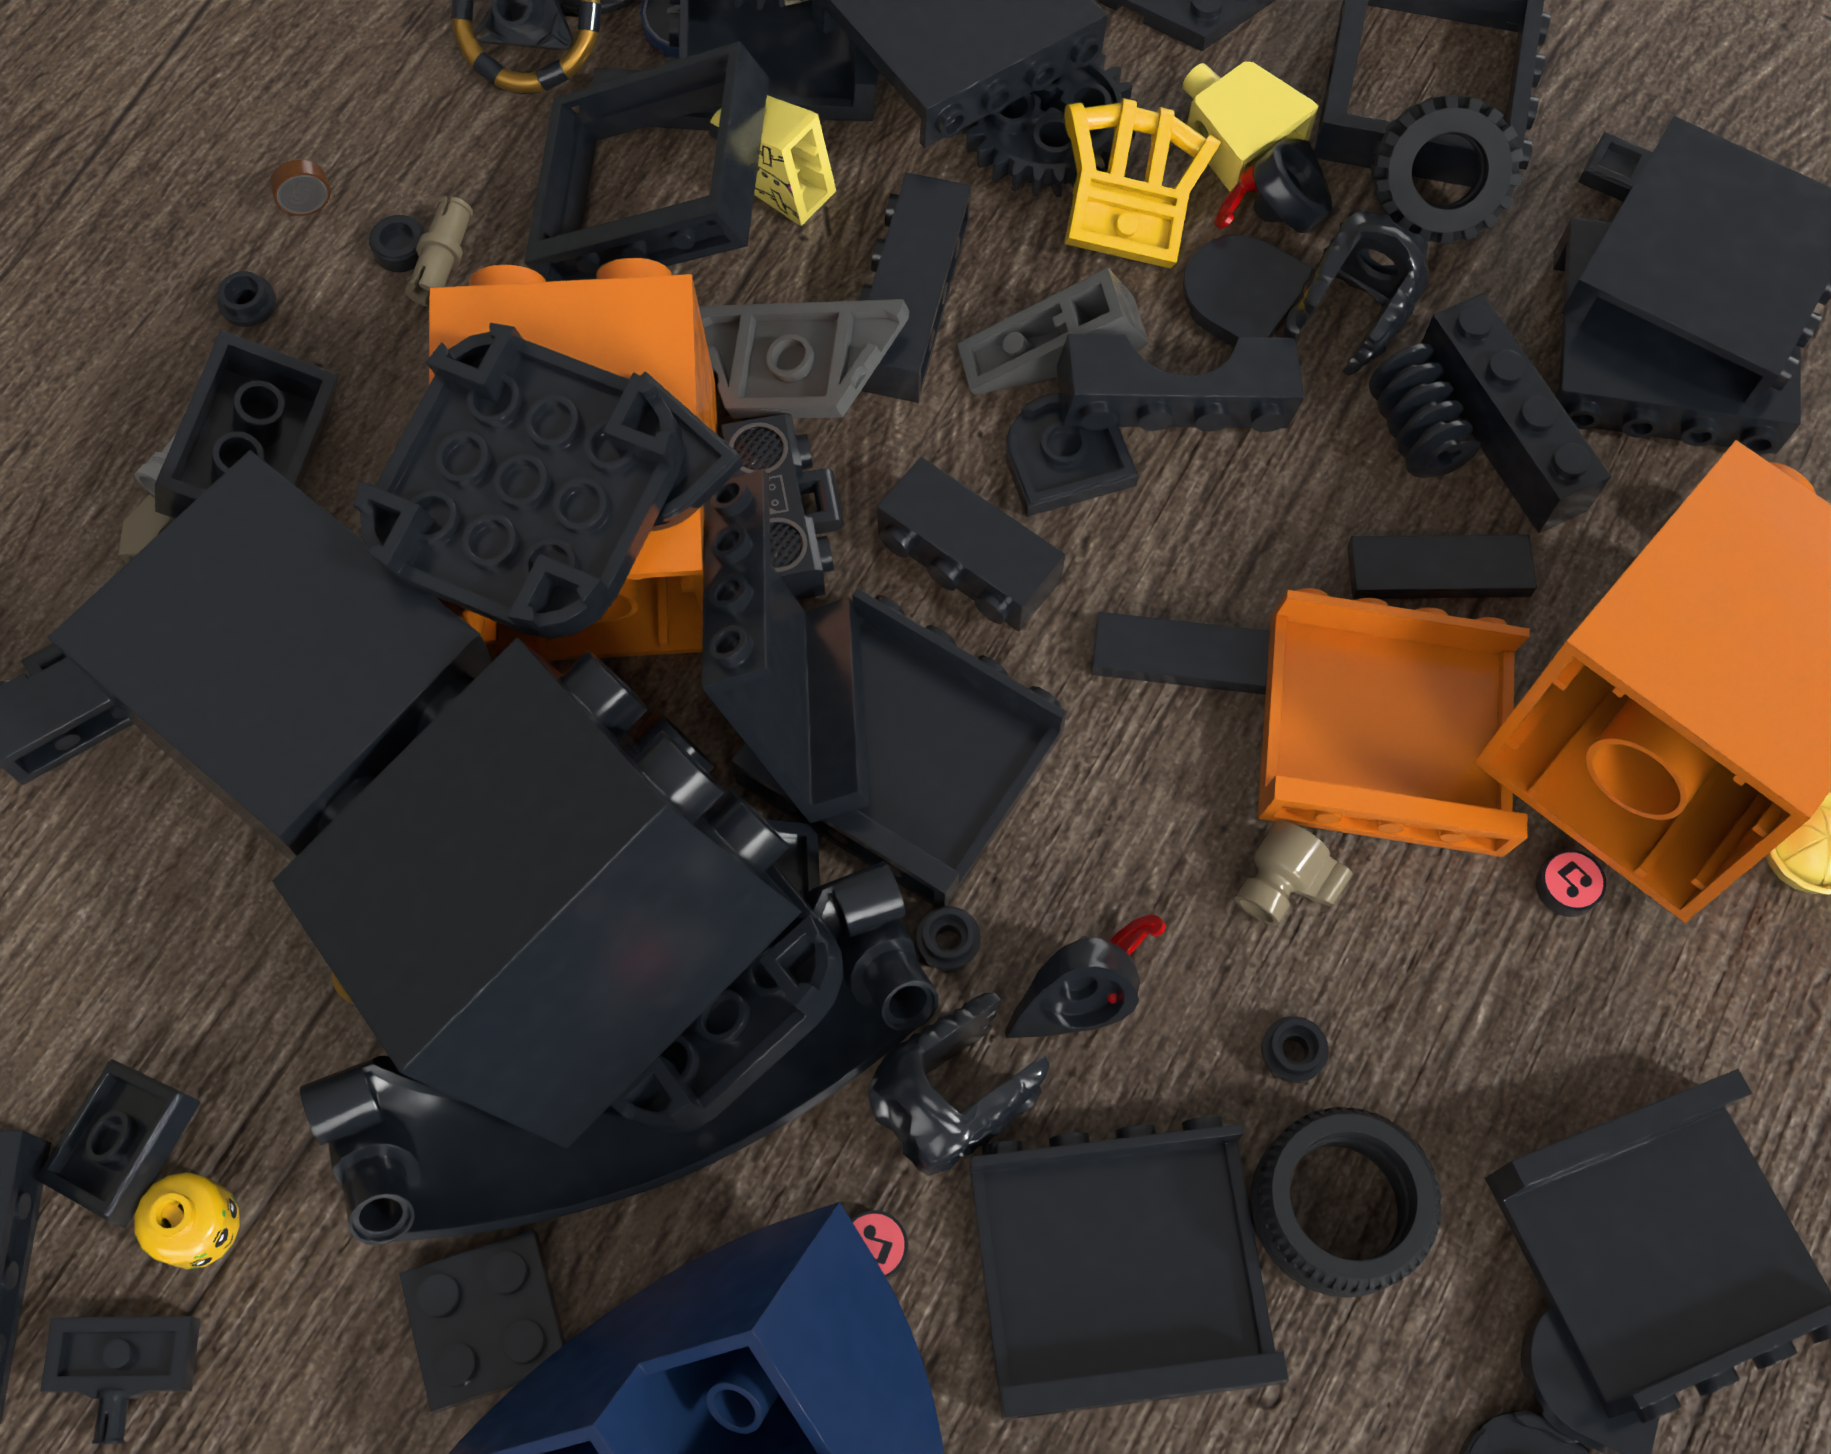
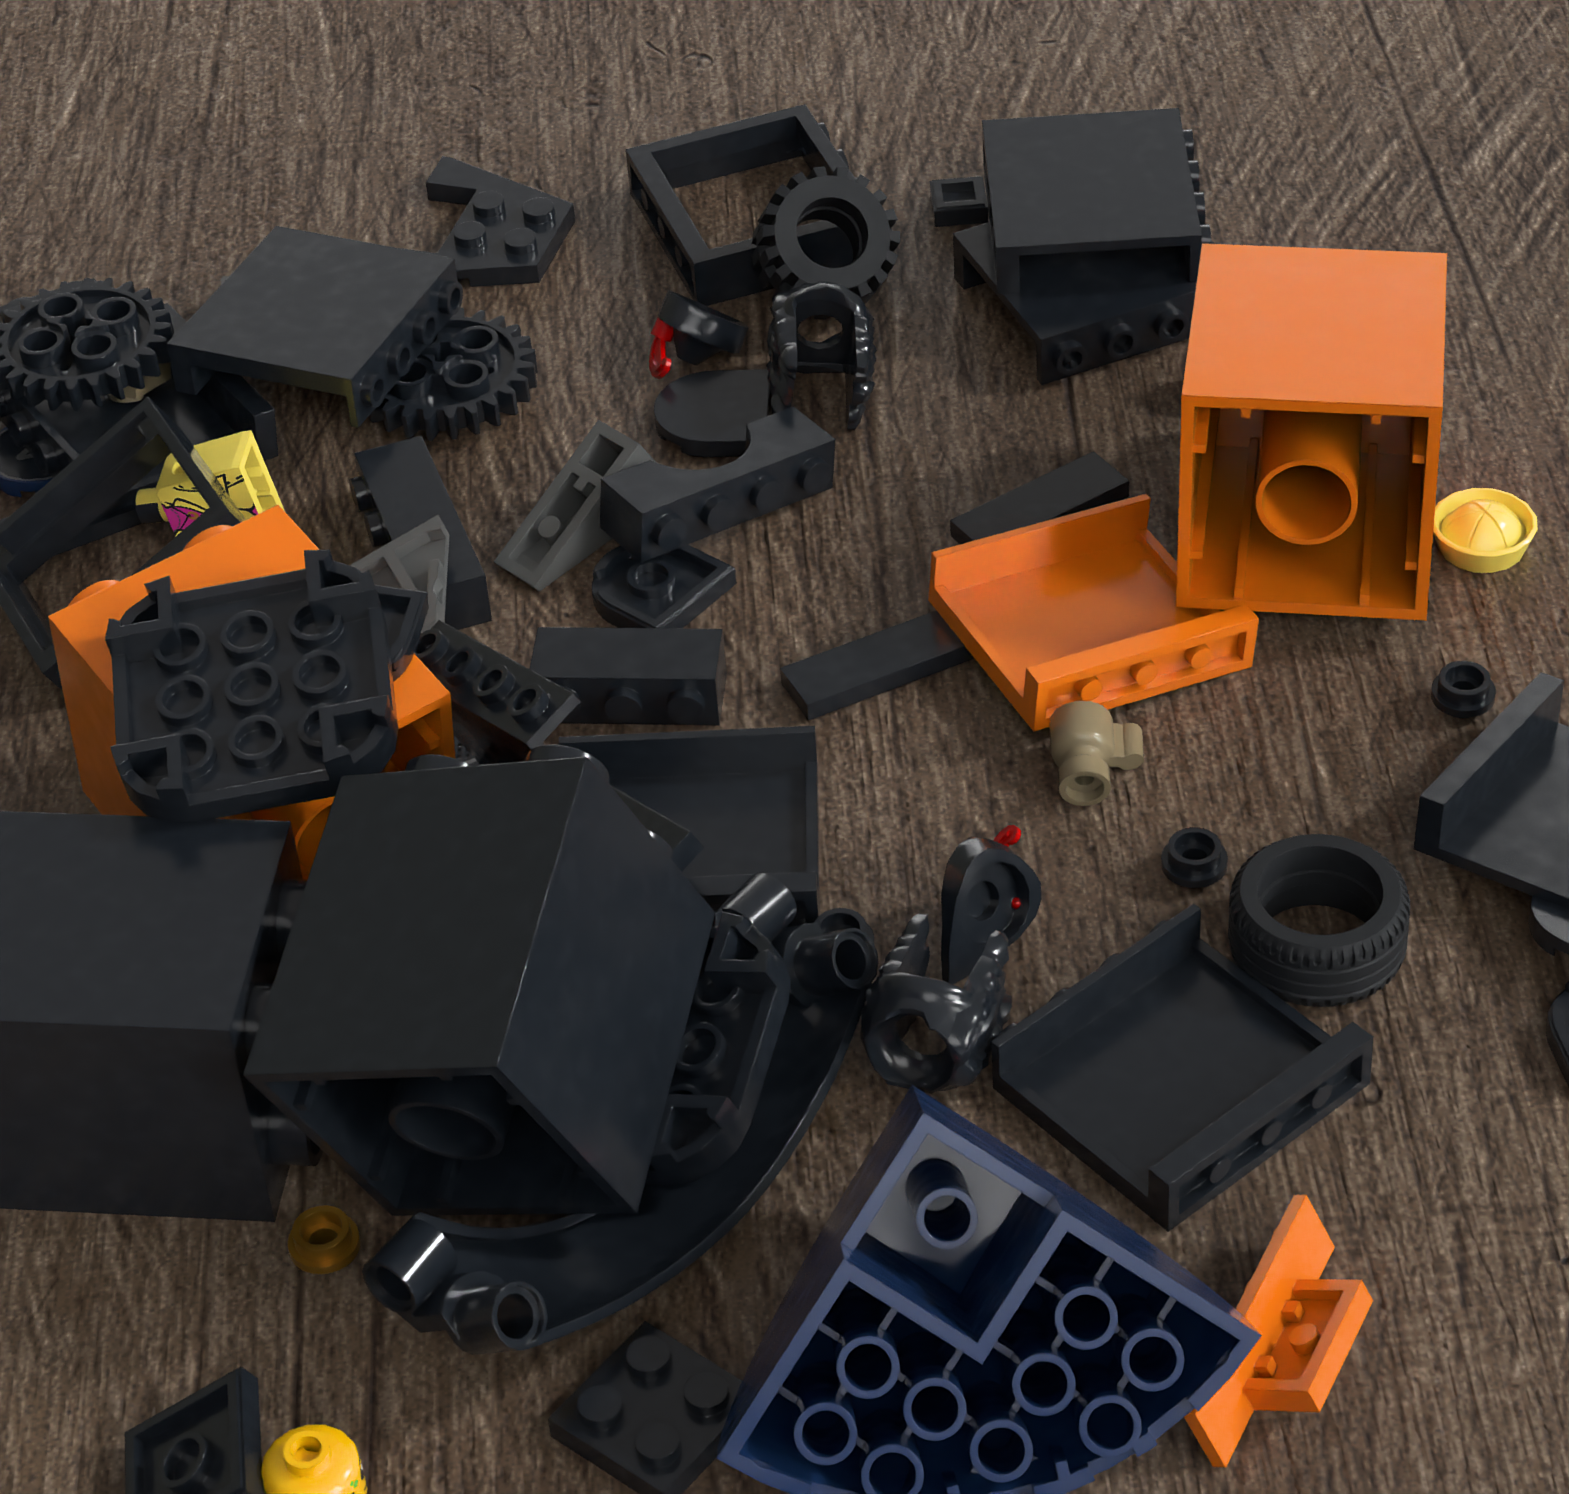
camera: 30 degrees left, 25 degrees down
yellow plate [1064,98,1221,269] -> none
light yellow torso [1182,62,1319,192] -> none
black piece [1369,344,1481,478] -> none
black brick [1421,293,1611,533] -> none
tile [1536,850,1606,917] -> none
none -> black plate [1431,661,1496,719]

